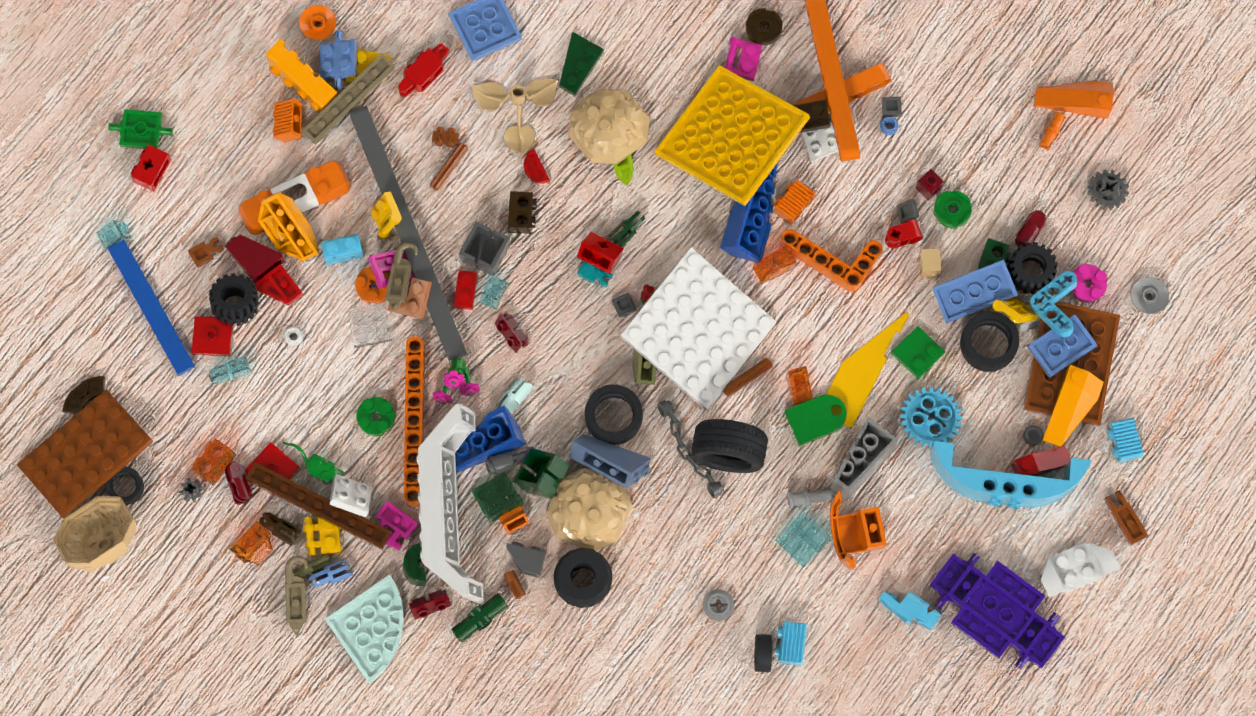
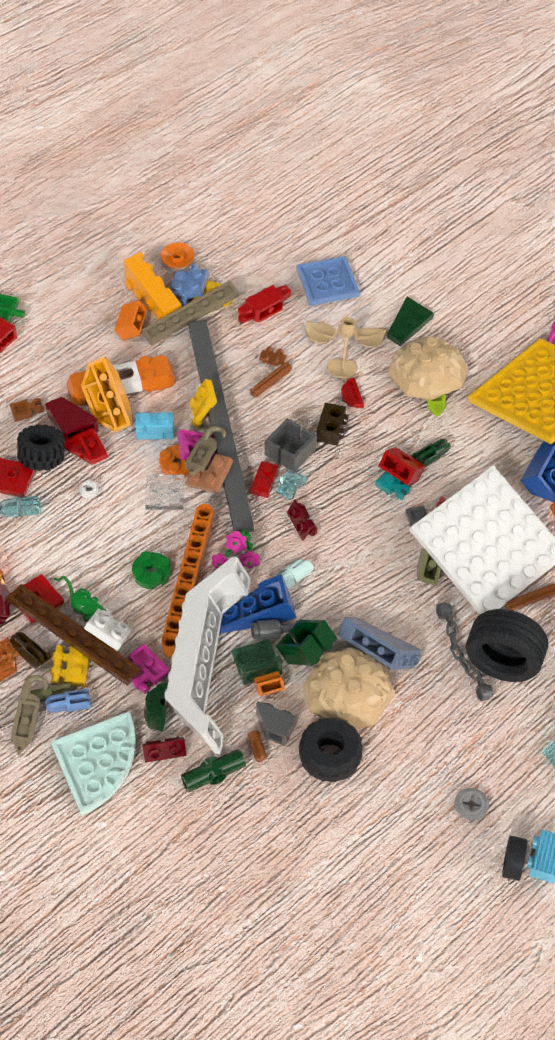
camera: 10 degrees right, 20 degrees down
black tyre [585,384,643,445] -> none

